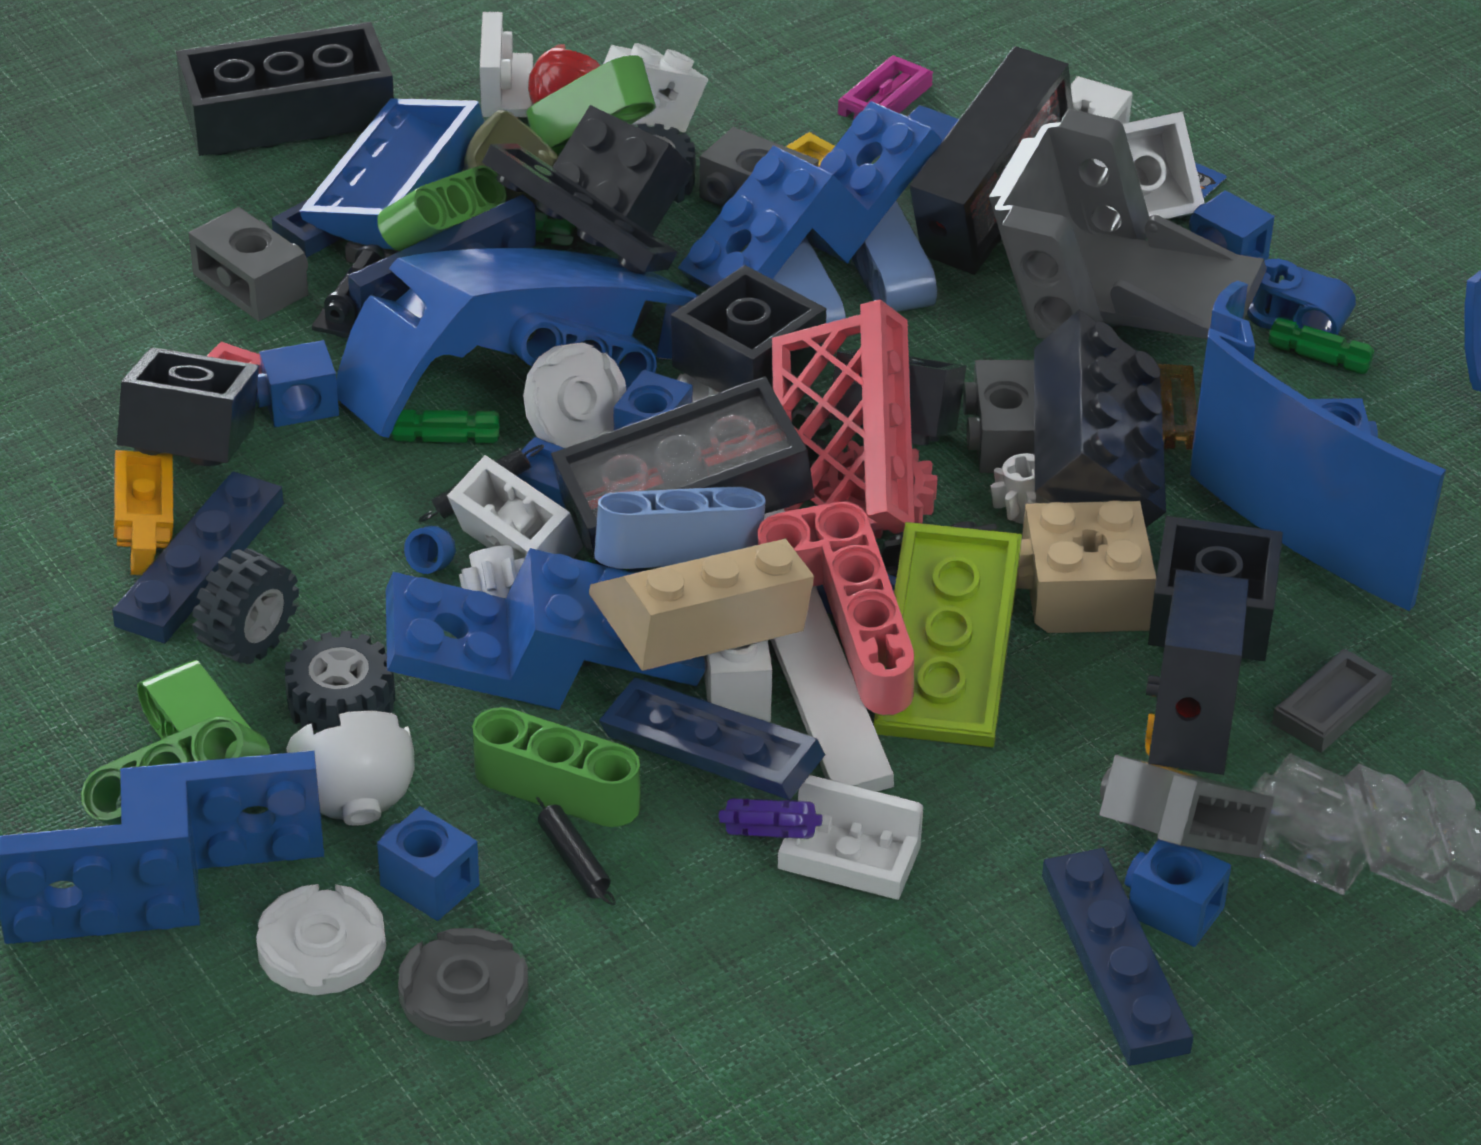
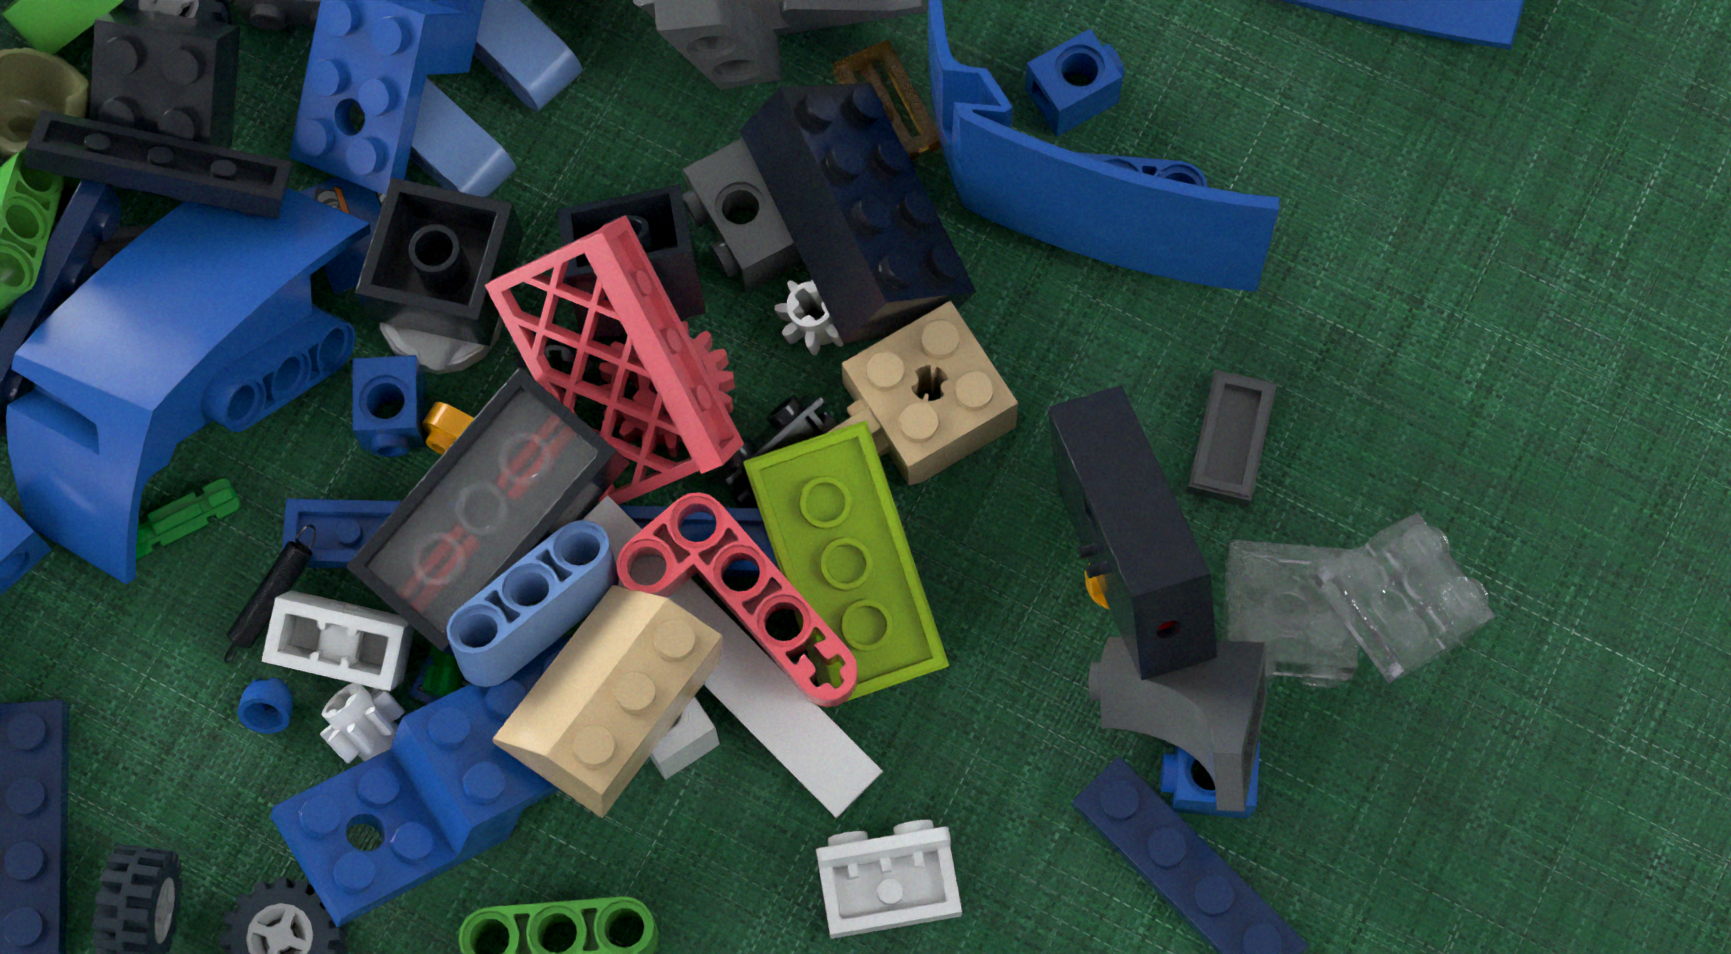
camera: 25 degrees left, 30 degrees up
white tile [523,343,626,448] -> none
dark blue plate [599,677,825,800] -> none
dark purple axle [719,798,823,839] -> none
black brick [1148,516,1283,662] -> none

